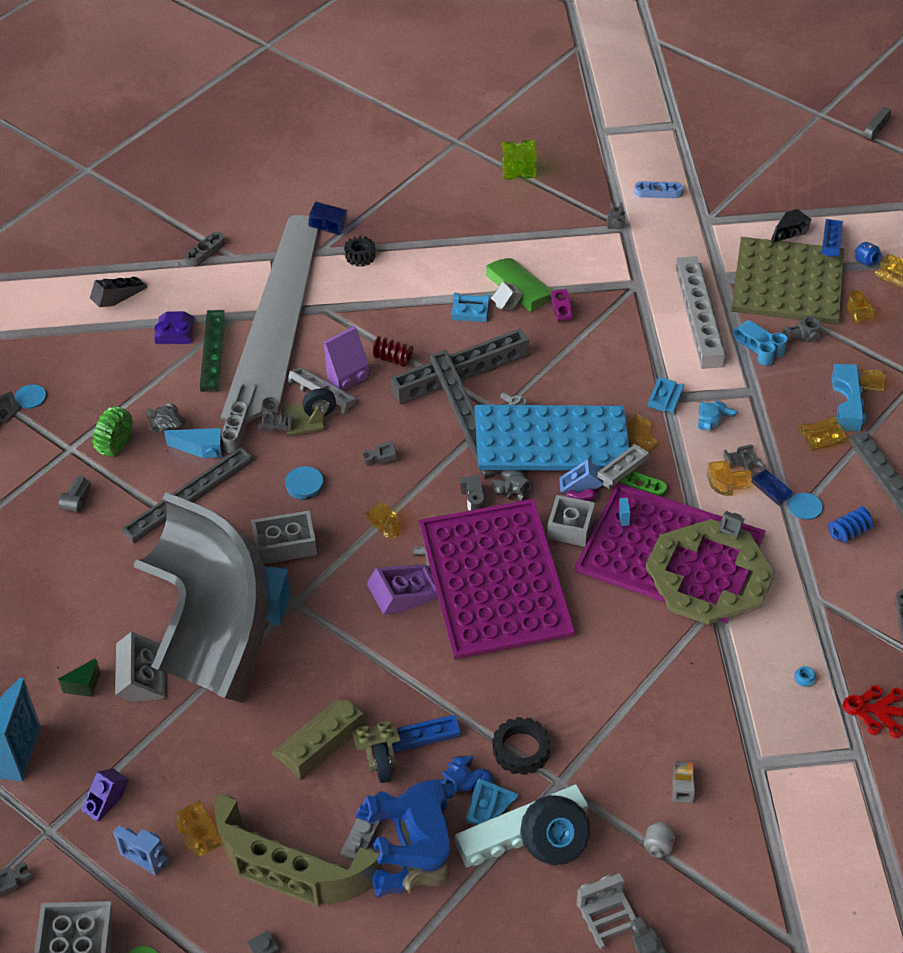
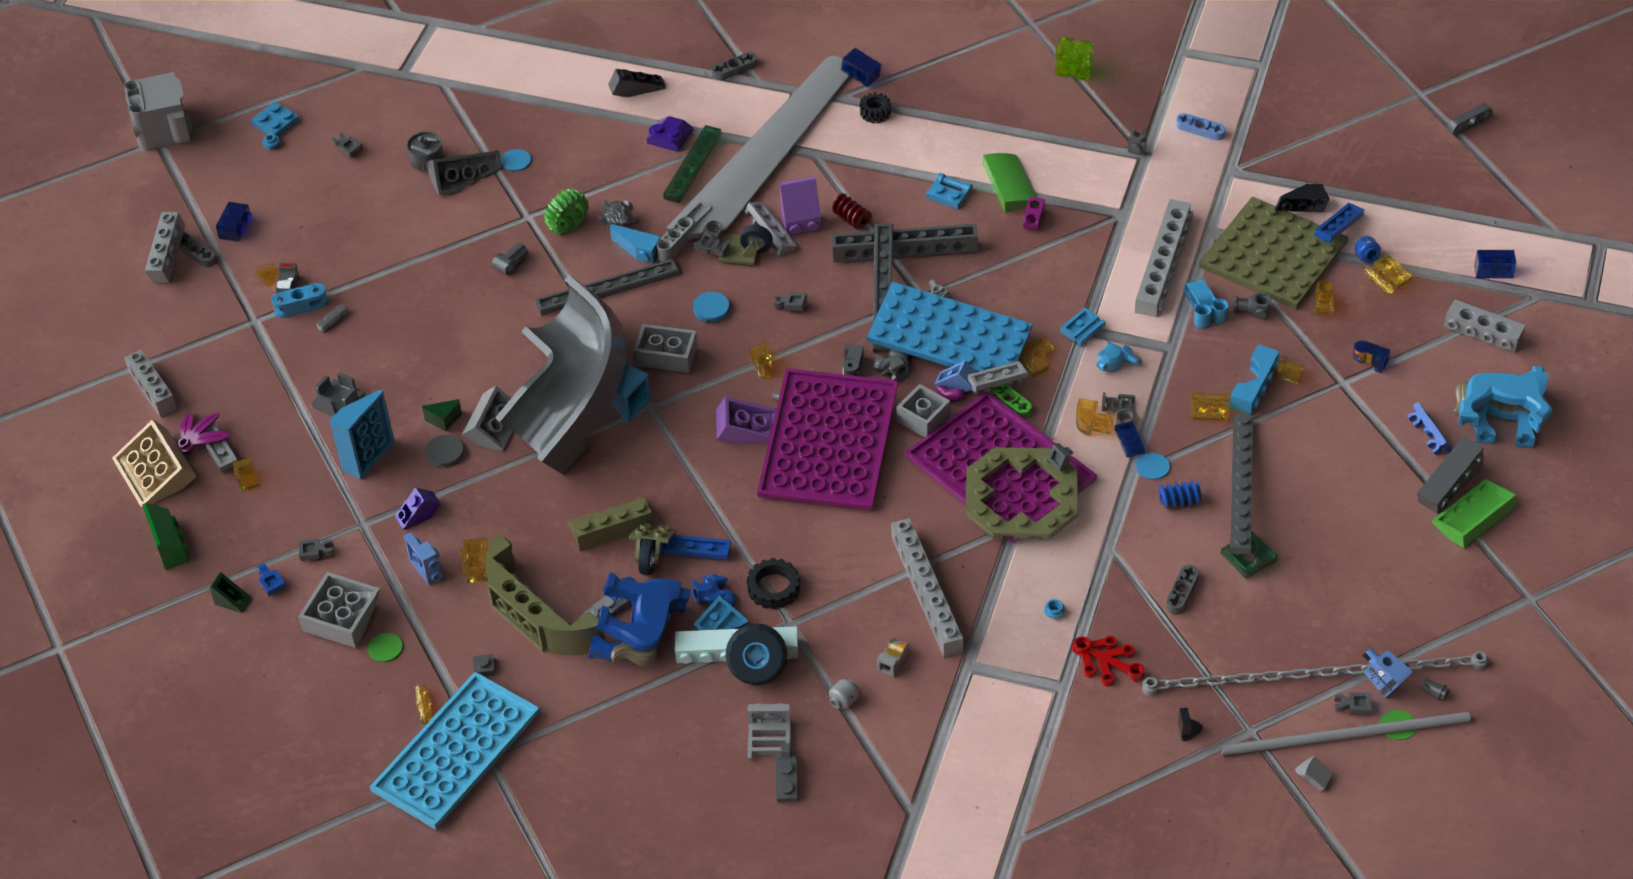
camera: 25 degrees right, 0 degrees up
light grey brick [491,282,523,311] -> none
dark azure tile [619,498,630,526] -> none
none -> dark grey tile [425,435,464,468]
none -> light grey brick [891,518,963,658]

